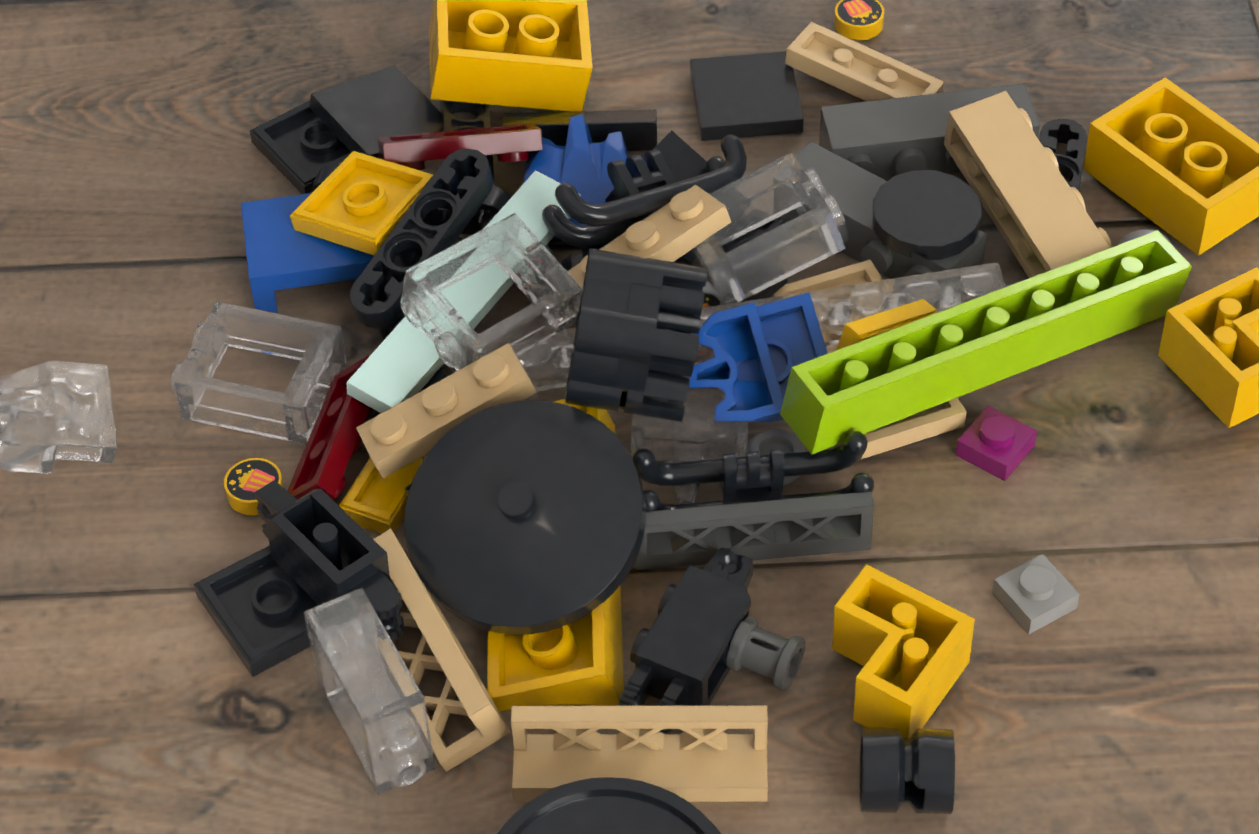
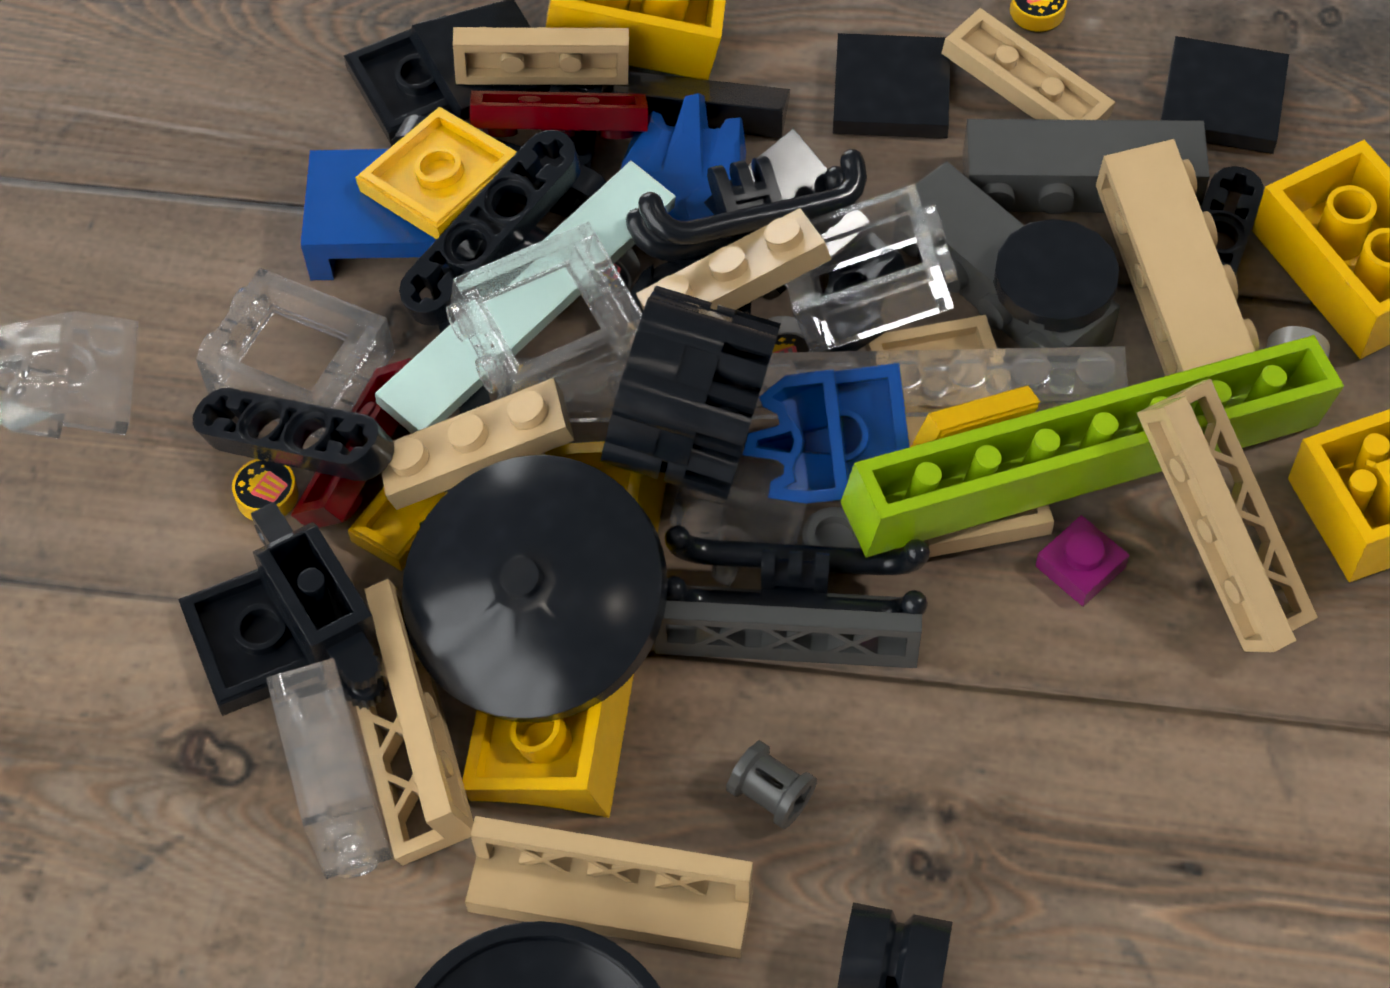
camera: 10 degrees right, 10 degrees up
black hinge [618,548,753,734] -> none
yellow brick [832,564,975,738] -> none
light grey plate [992,553,1080,634] -> none
none -> black beam [192,388,394,481]
none -> tan plate [453,27,629,85]
none -> tan fence [1137,379,1318,652]
none -> black tile [1160,36,1289,154]

